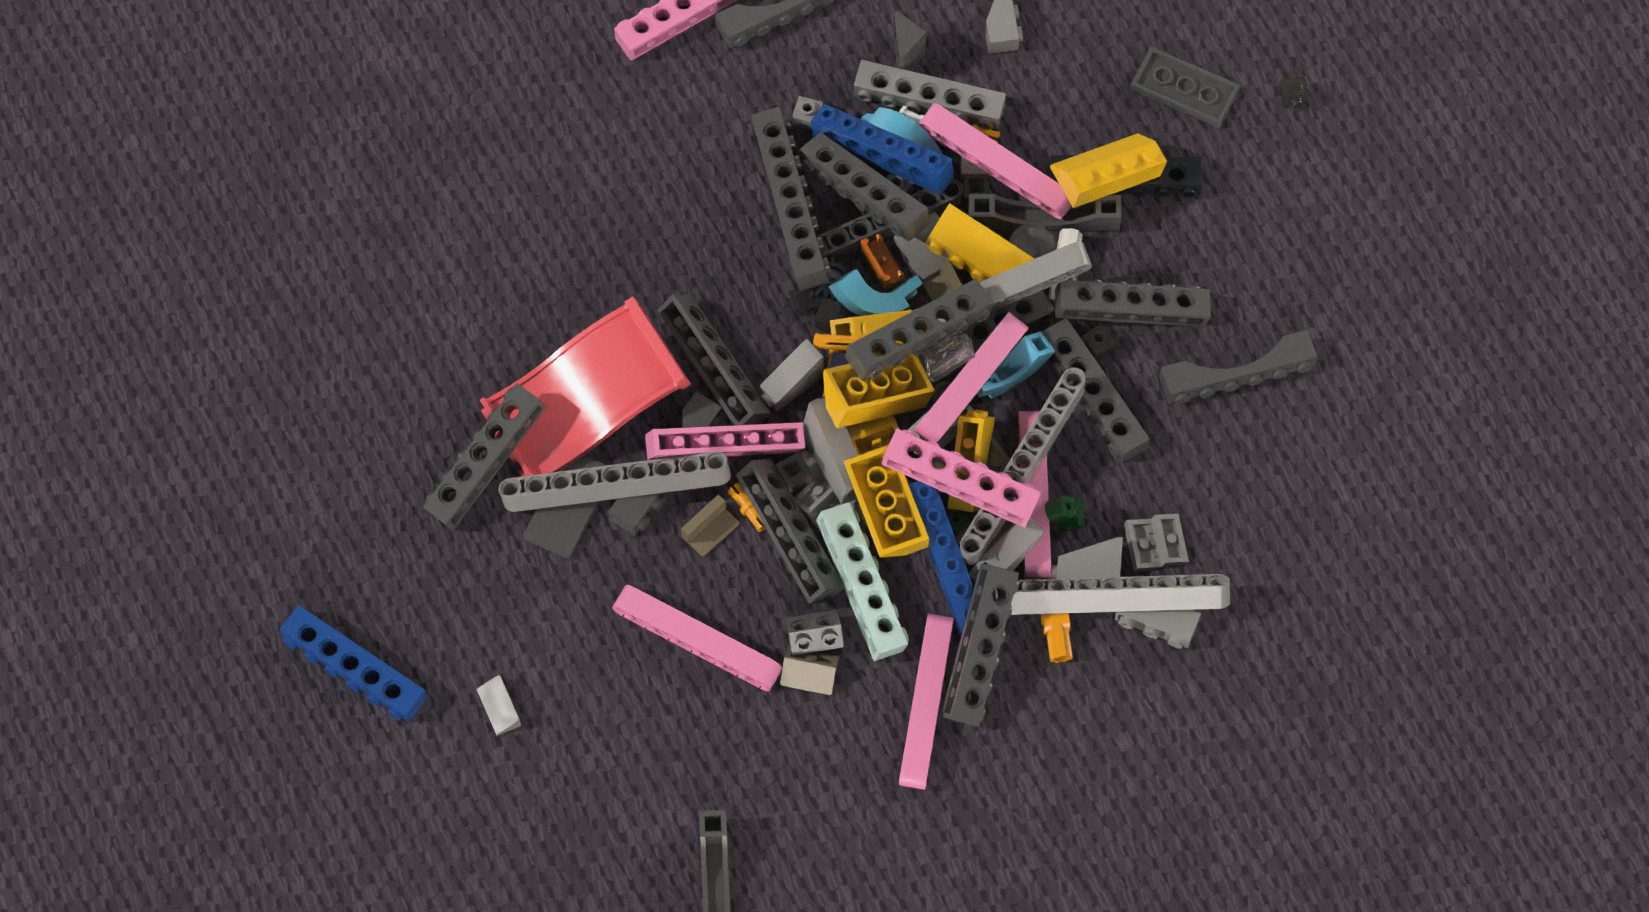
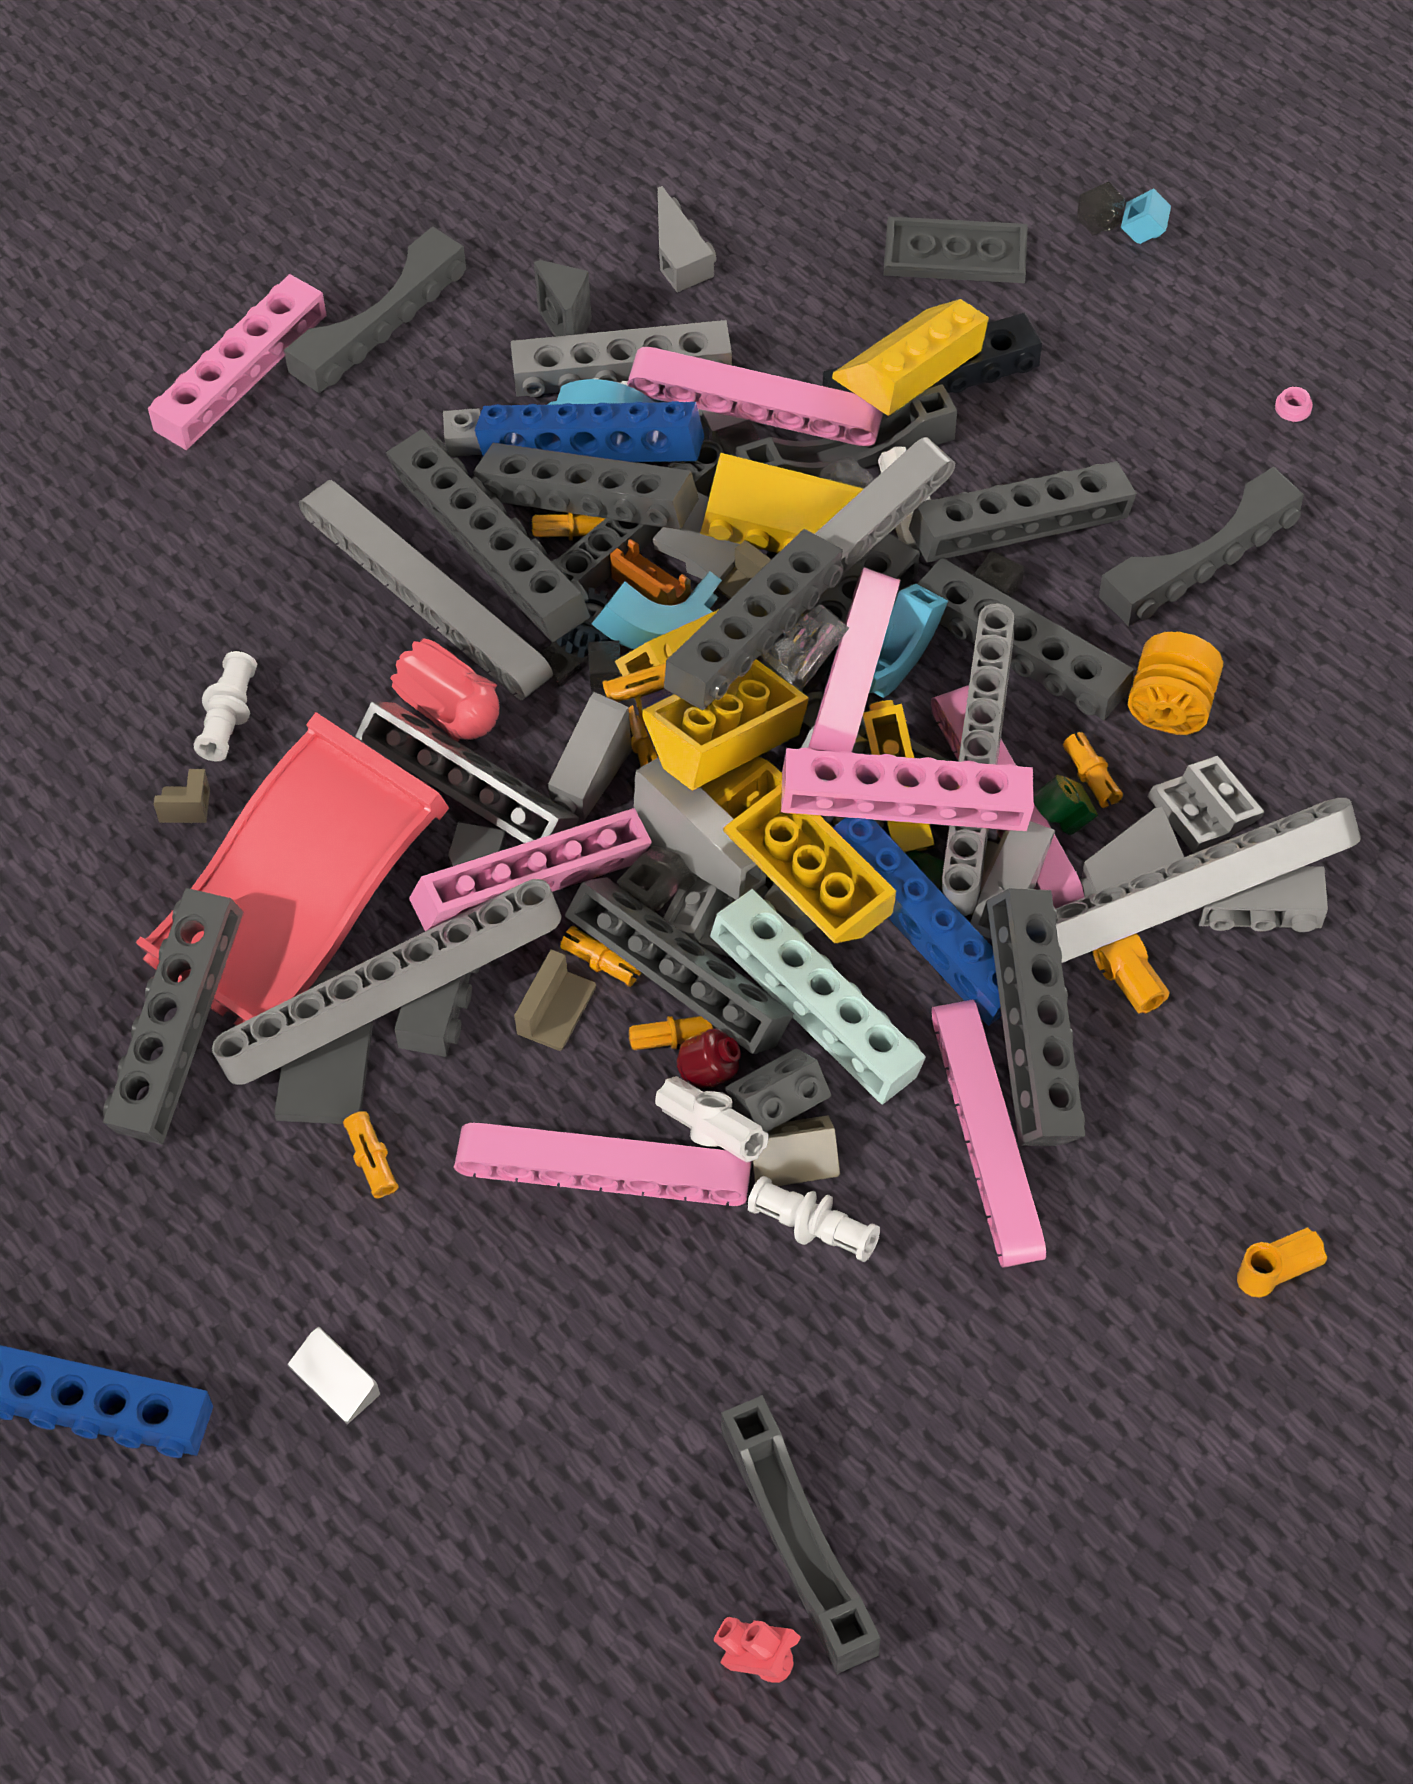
camera: 20 degrees left, 10 degrees down
none -> dark tan panel [153,769,210,823]
none -> white piece [194,651,257,761]
none -> light grey beam [299,480,553,700]
none -> light orange pin [343,1111,399,1198]
none -> coral hair [391,638,499,742]
none -> light orange axle [532,512,606,540]
none -> light orange axle [629,1016,713,1050]
none -> white piece [655,1076,768,1163]
none -> dark red head [677,1029,740,1089]
none -> white piece [748,1176,880,1262]
none -> light orange pin [1063,732,1123,808]
none -> medium azure plate [1121,188,1171,244]
none -> light orange wheel [1127,632,1224,735]
none -> light orange piece [1237,1227,1327,1298]
none -> bright pink plate [1275,387,1313,422]

